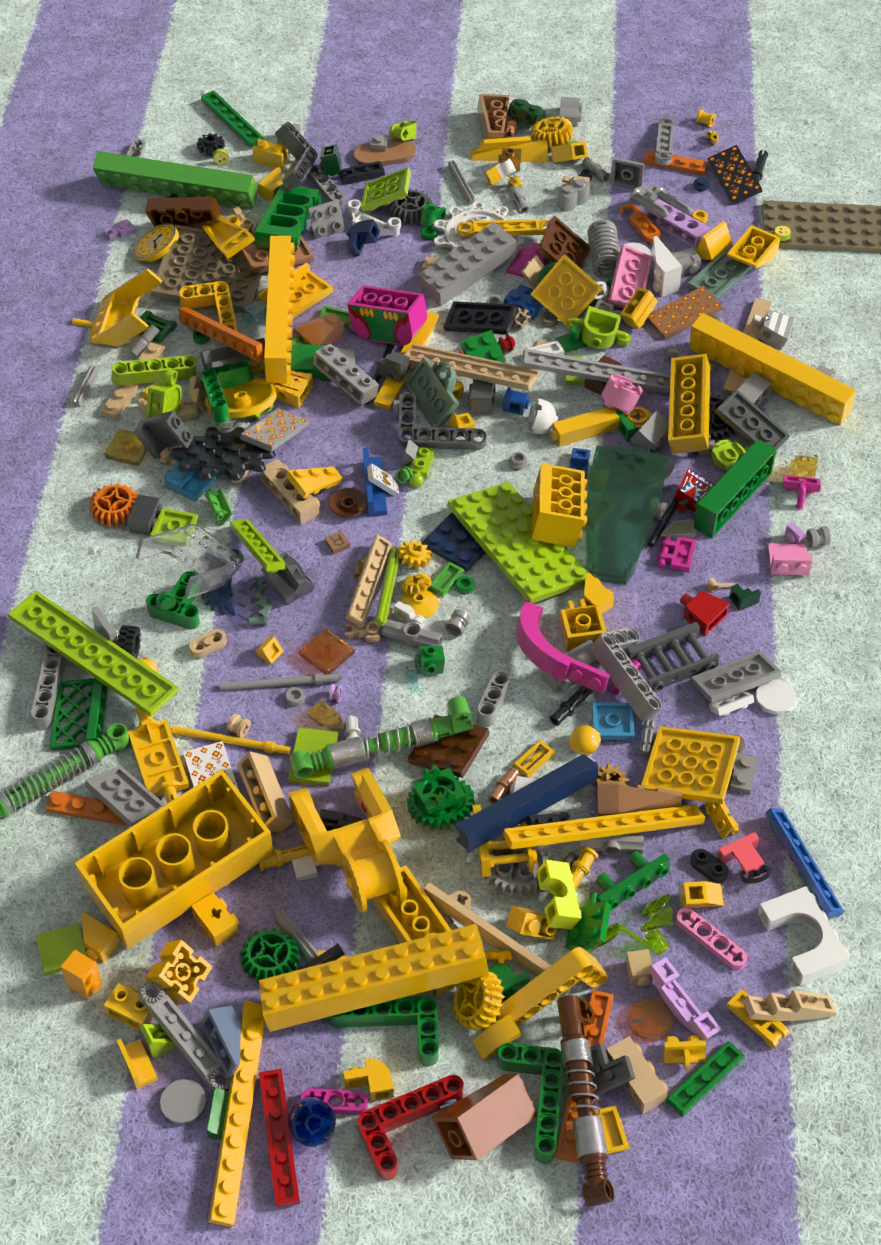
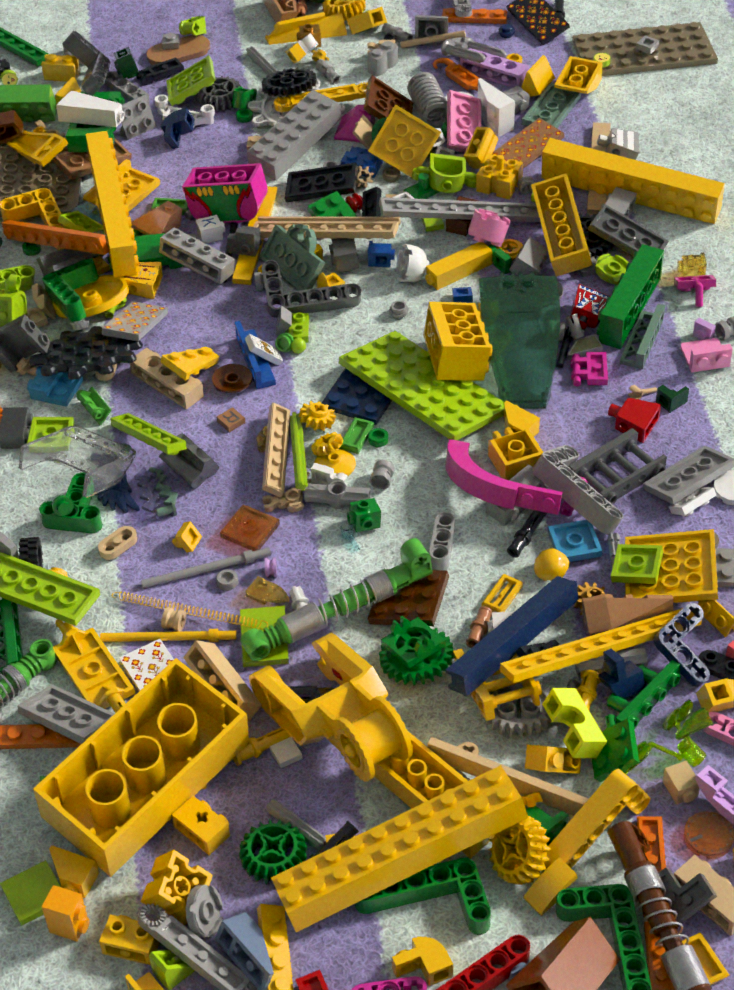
camera: 10 degrees left, 5 degrees down
none -> white slope [56,91,124,127]
none -> lime plate [57,211,105,235]
none -> yellow piece [111,591,268,629]
none -> light grey tile [186,885,223,938]
none -> white brick [196,215,225,244]
none -> black gear [261,68,317,97]
none -> black plate [362,186,382,217]
none -> tan bar [400,30,466,48]
none -> yellow brick [476,154,523,200]
none -> light grey pin [565,314,585,340]
none -> dark blue brick [598,649,645,697]
none -> lime plate [611,544,663,584]
none -> sand green fence [620,304,665,369]
none -> light grey plate [636,35,659,54]
none -> dark blue beam [653,603,710,687]

